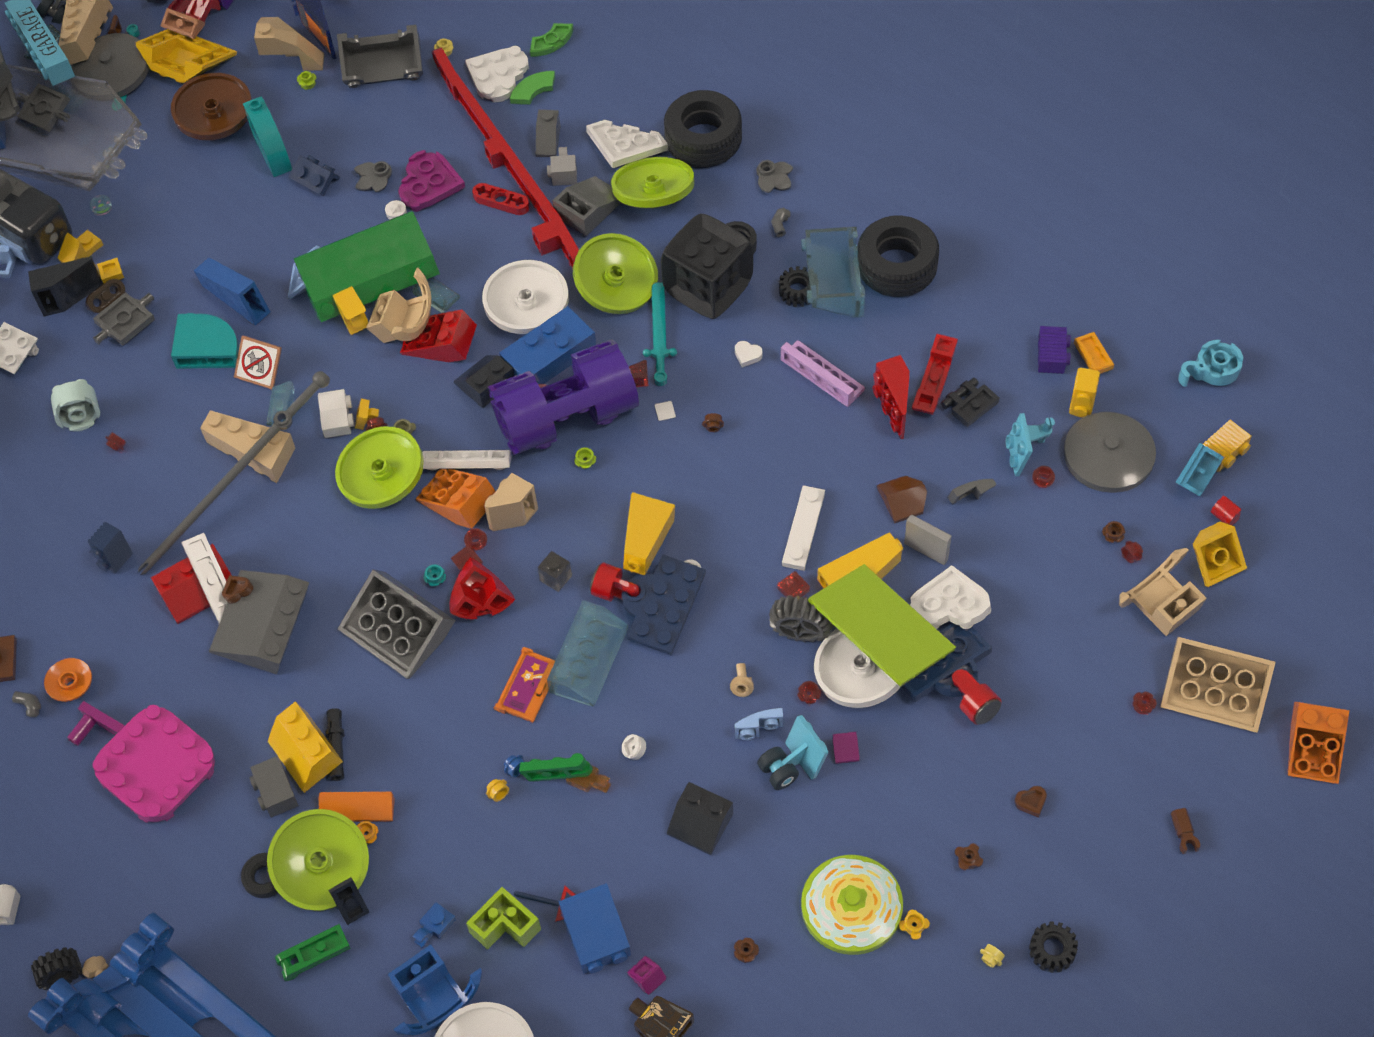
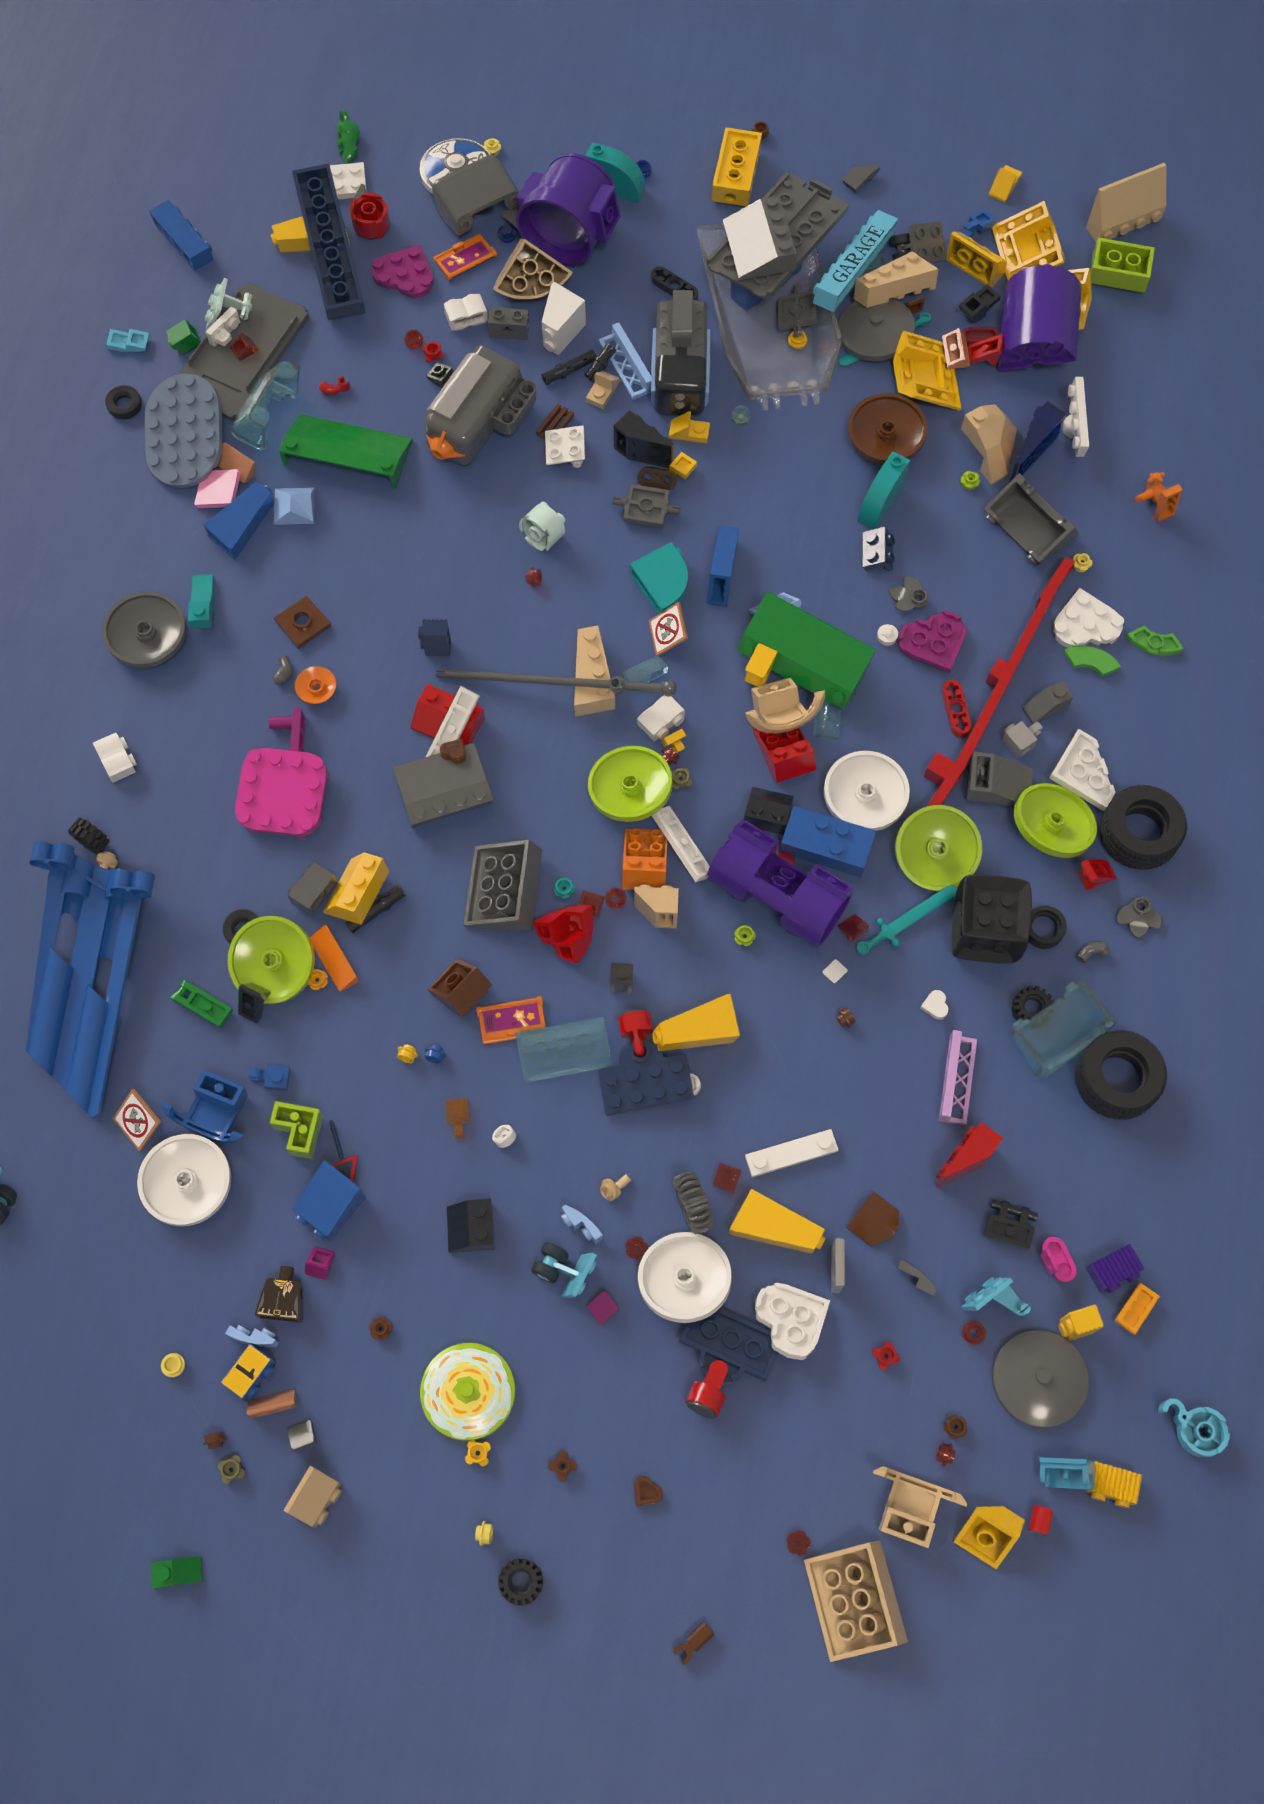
camera: 55 degrees right, 10 degrees up
green plate [519,753,593,782] -> none
lime piece [808,564,956,687] -> none
red slope [912,334,958,415] -> none
orange slope [1288,702,1350,784] -> none
none -> reddish brown slope [427,959,492,1017]
none -> yellow plate [788,331,807,349]
none -> red plate [872,1342,900,1370]
none -> dark pink bracket [1040,1237,1077,1283]
none -> red slope [1078,859,1117,890]

